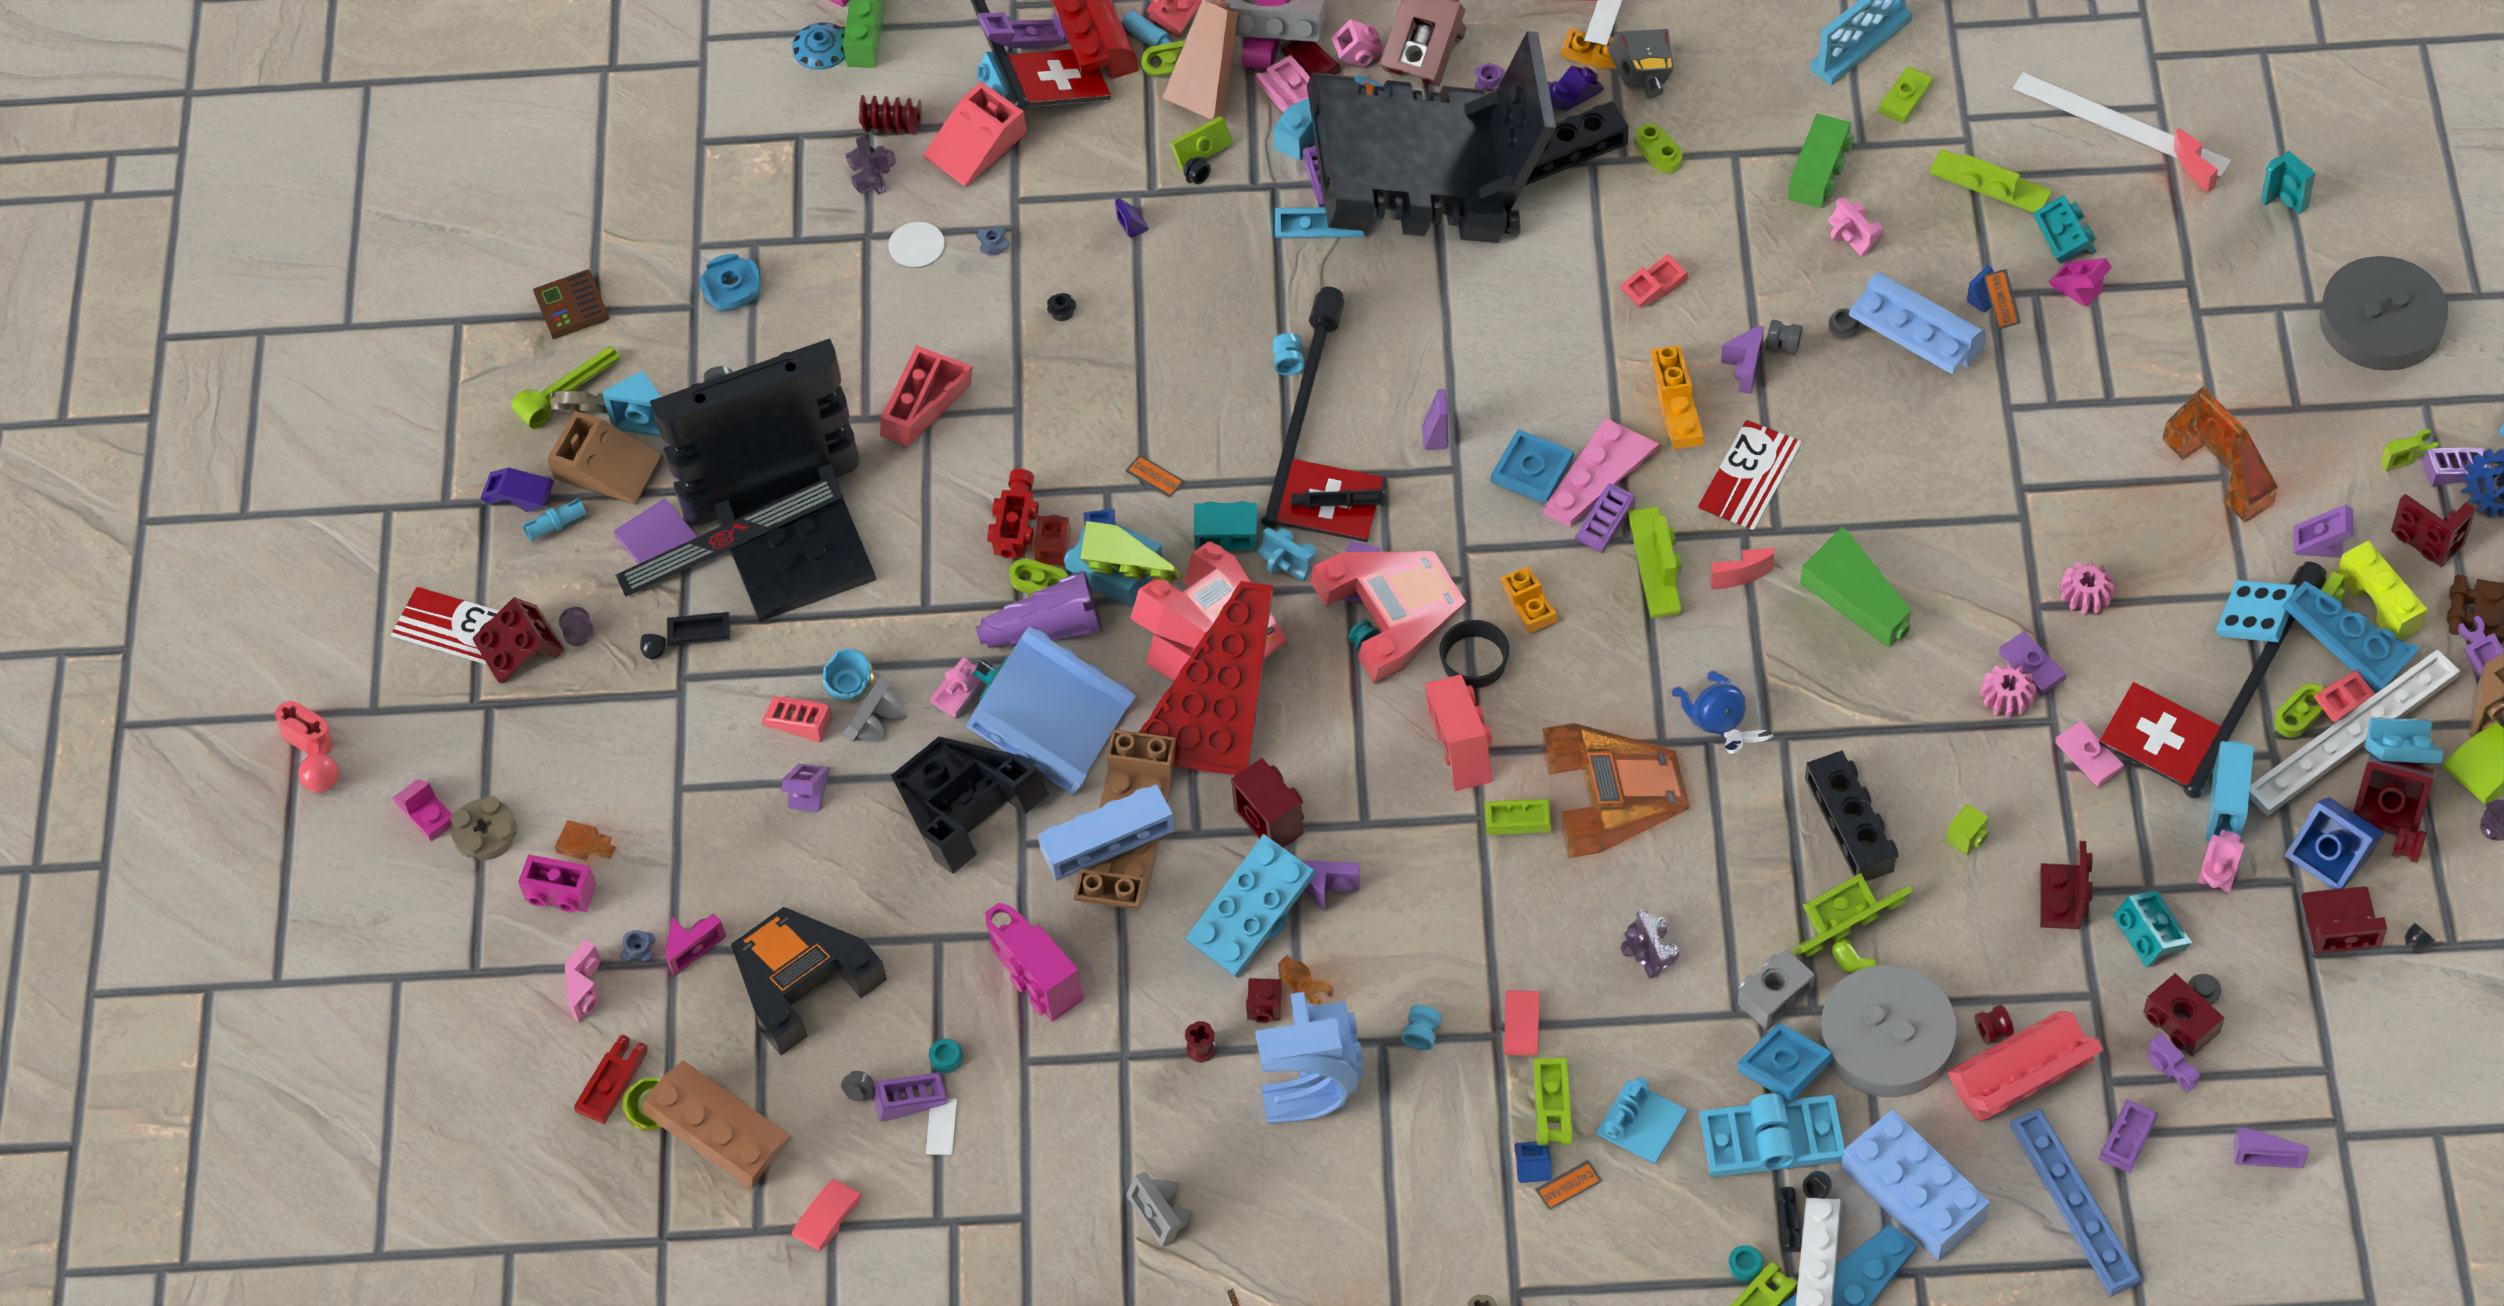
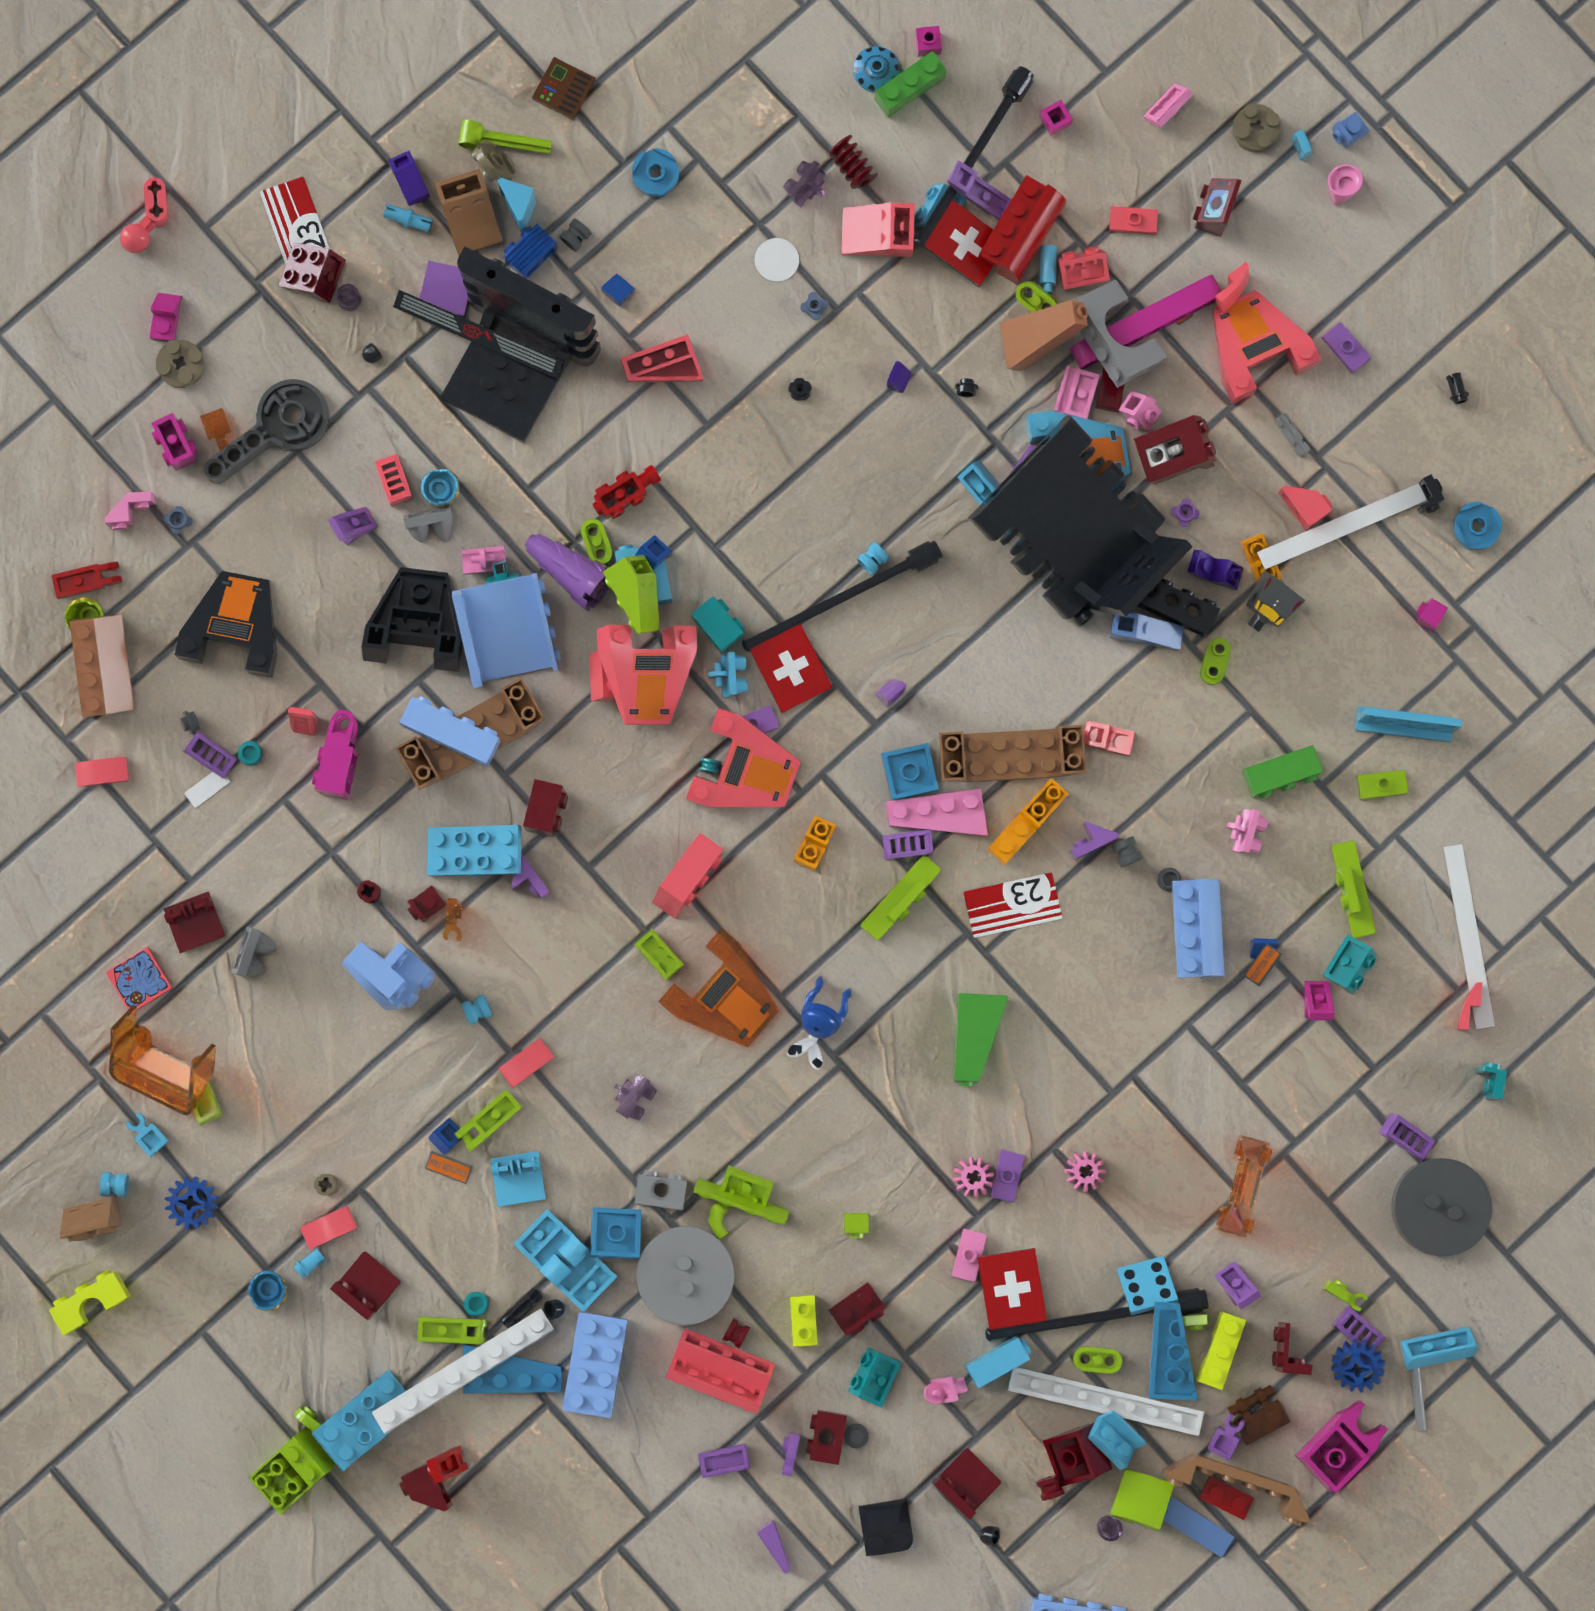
camera: 40 degrees right, 25 degrees up
dark pink slope [666,913,726,976] -> none
black tile [667,612,730,646] -> none
clear red brick [1033,515,1071,566] -> none
sticker [1125,455,1184,498] -> none
red wing [1139,581,1274,775] -> none
lime plate [1170,116,1233,170] -> none
black piece [1291,488,1387,509] -> none
black tyre [1439,620,1509,688] -> none
coral slope [1710,548,1774,590] -> none
black brick [1805,750,1898,881] -> none
medium blue tile [2010,1108,2142,1297] -> none
blue slope [2284,797,2385,889] -> none
coral slope [2314,670,2375,723] -> none
none -> dark red hinge [163,891,225,954]
none -> dark grey beam [204,379,330,484]
none -> coral slope [288,707,318,735]
none -> neon yellow brick [790,1295,818,1347]
none -> black slope [858,1498,915,1556]
none -> medium nougat slope [939,725,1087,783]
none -> medium blue slope [1109,613,1184,650]
none -> medium lavender slope [1379,1113,1435,1161]

